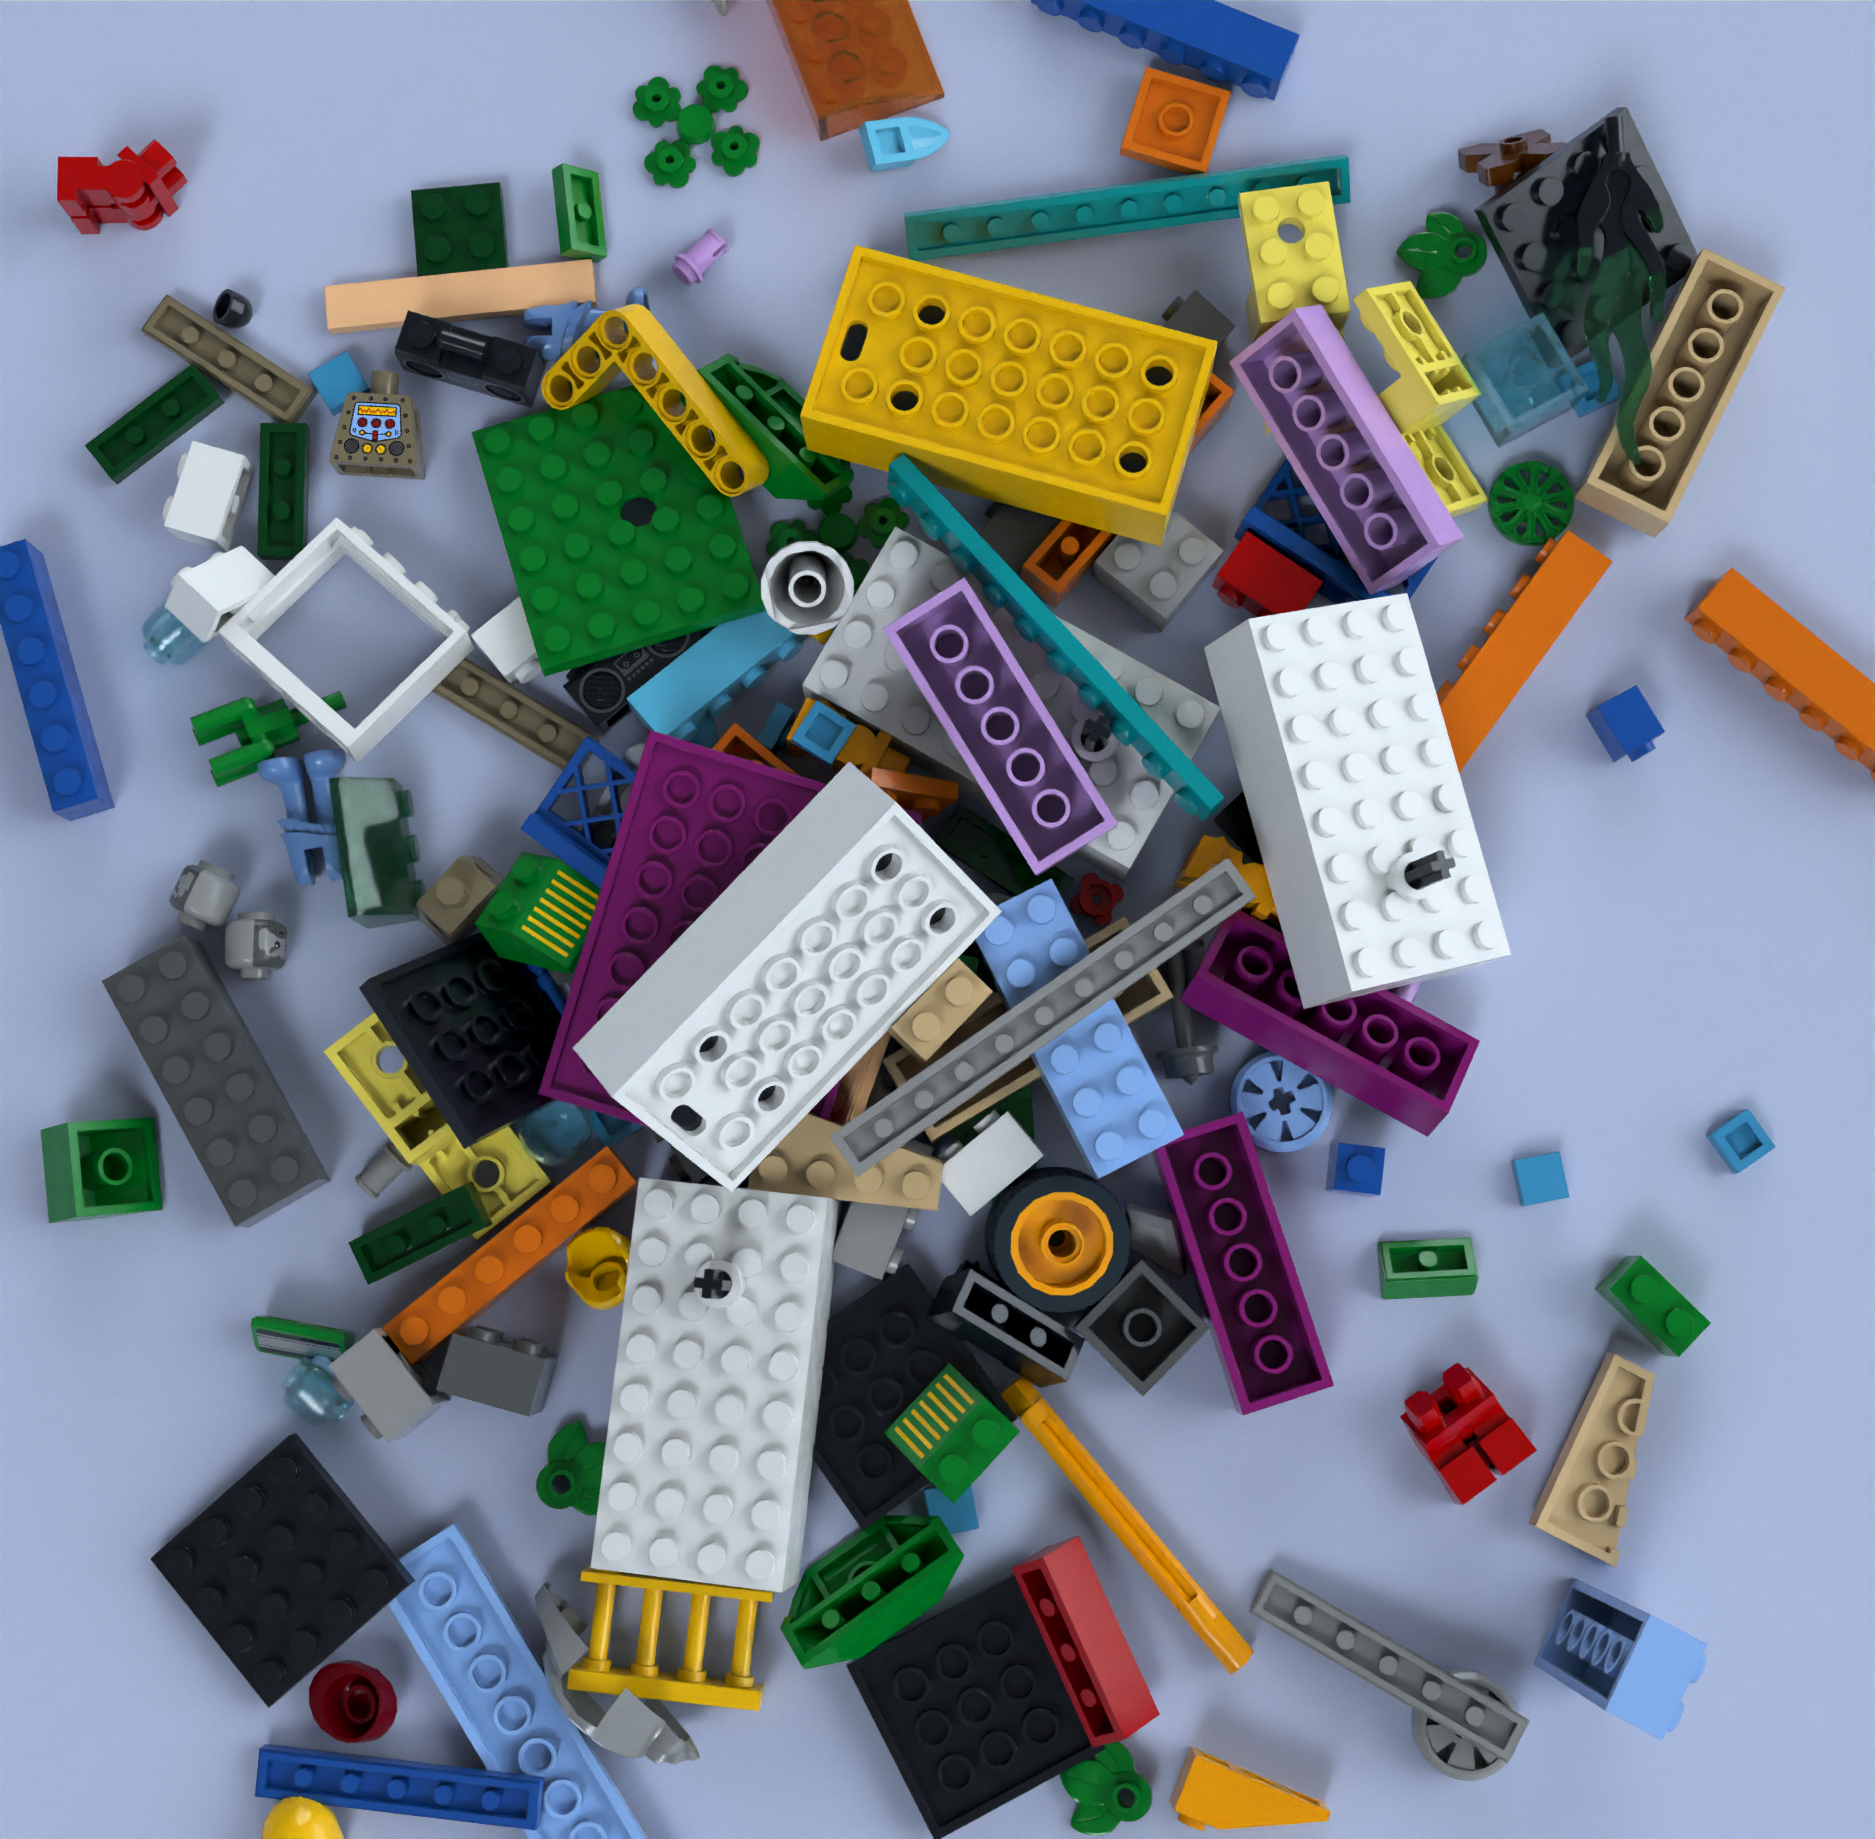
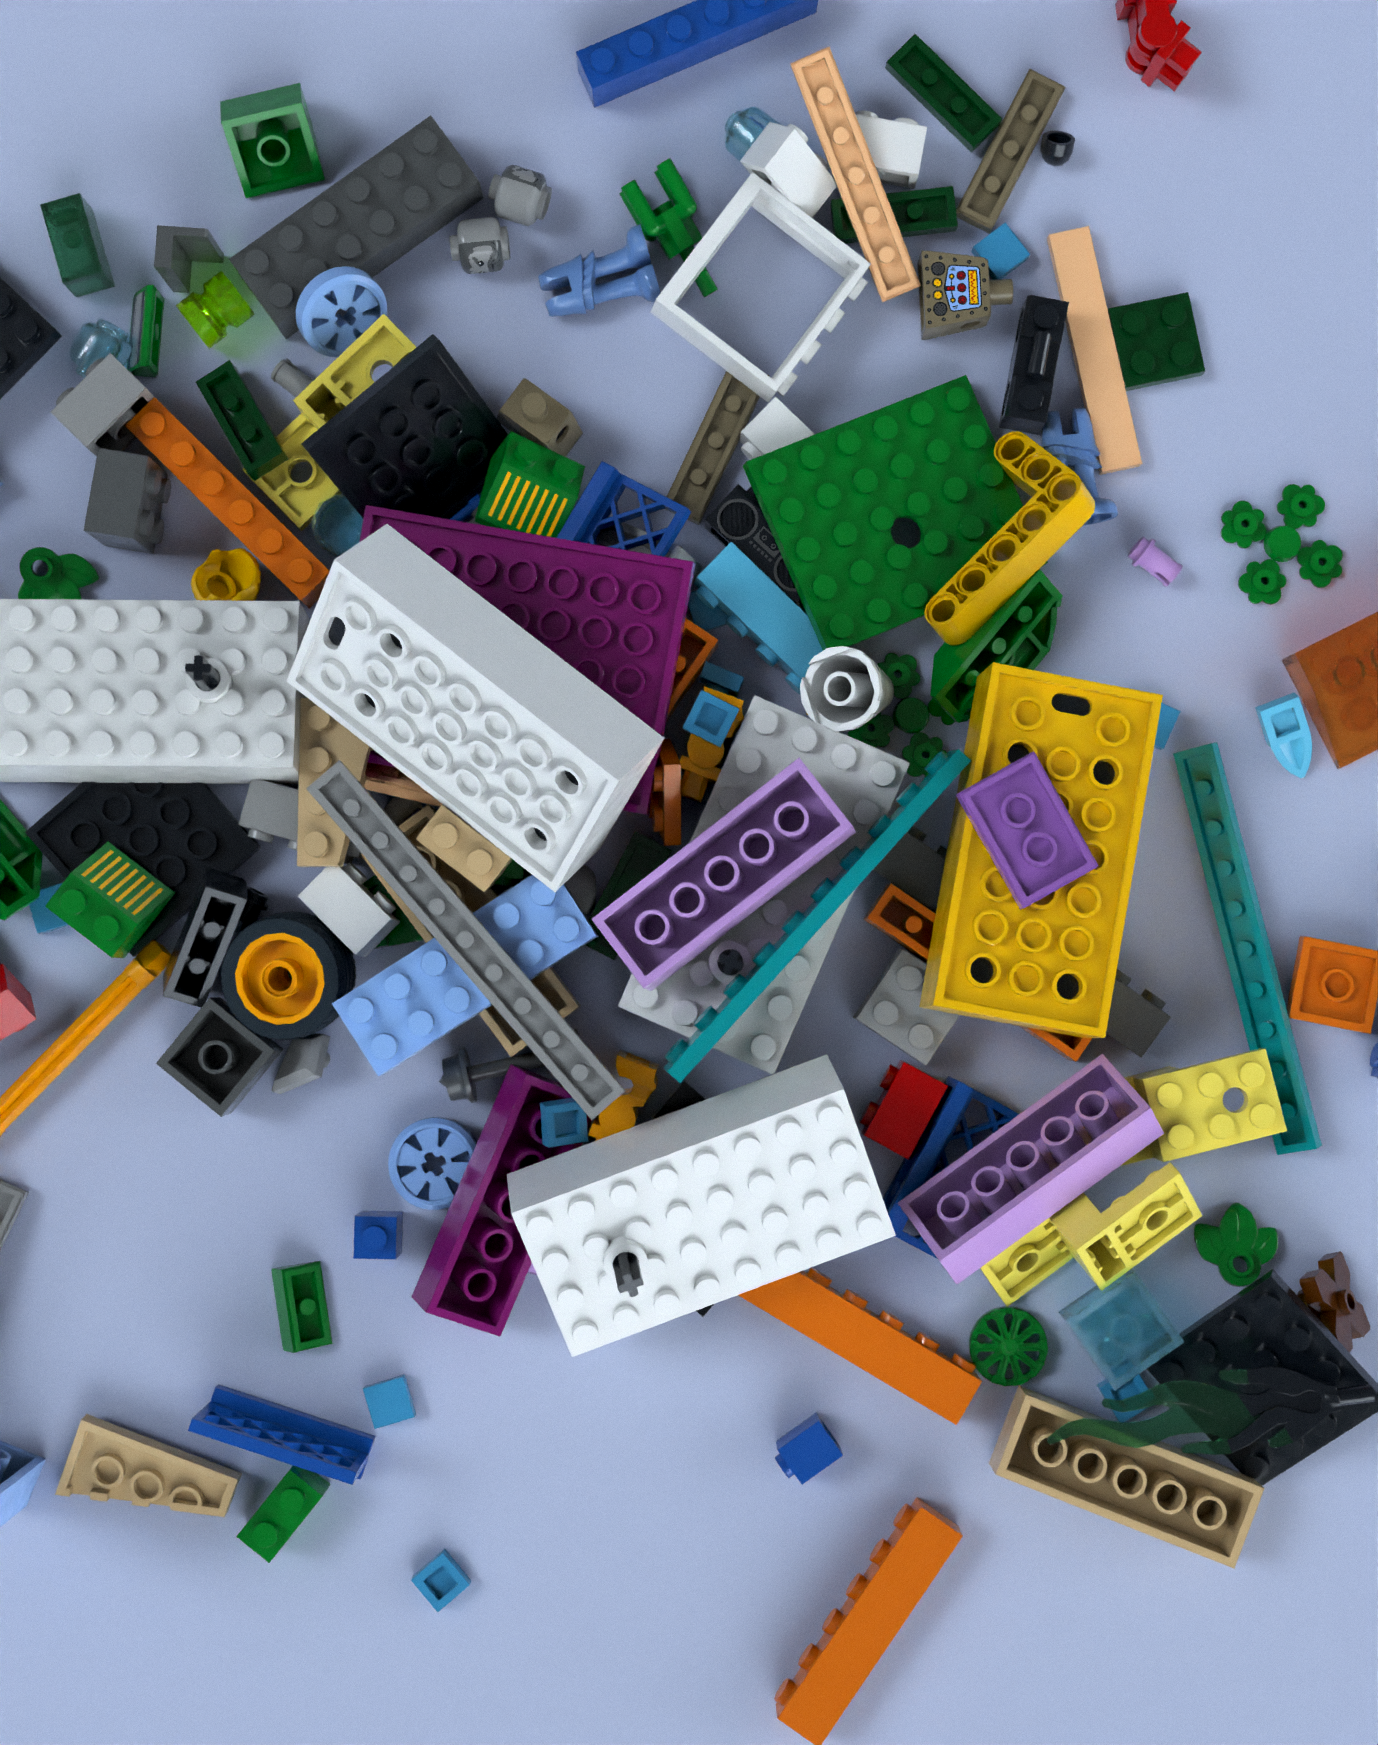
camera: 85 degrees right, 5 degrees up
slope [329,777,426,929] -> none
green plate [552,163,607,263] -> none
red plate [1070,873,1124,926] -> none
magenta brick [1151,1111,1334,1415] -> none
red hips [1400,1363,1537,1505] -> none
none -> clear green panel [40,193,115,297]
none -> dark grey panel [154,225,224,293]
none -> clear neon green wheel [175,271,255,349]
none -> blue fence [188,1384,376,1485]
none -> light blue wheel [296,266,387,357]
none -> dark azure tile [540,1098,588,1148]
none -> light nougat tile [790,47,921,303]
none -> medium lavender tile [956,751,1099,910]

